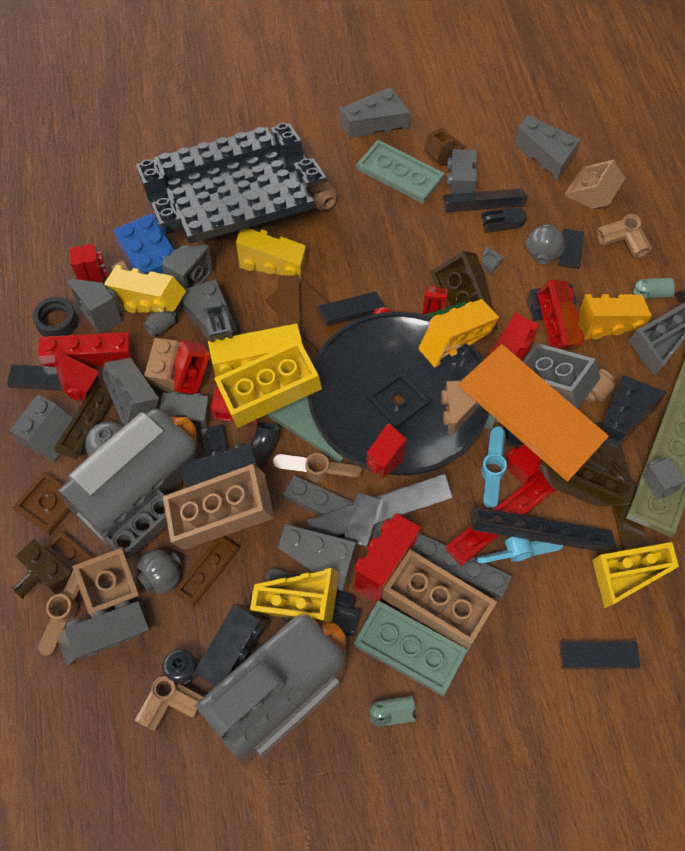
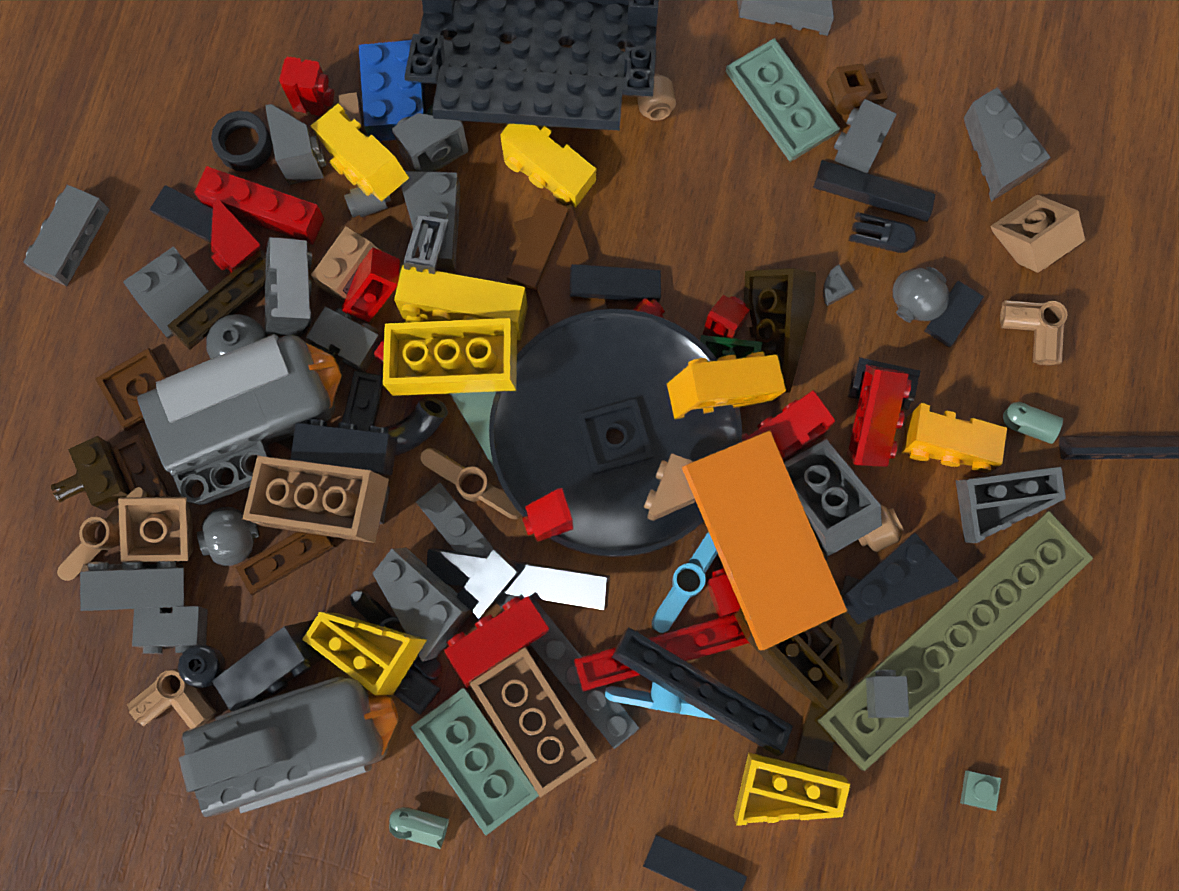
camera: 25 degrees right, 15 degrees up
none -> dark grey brick [132,606,208,654]

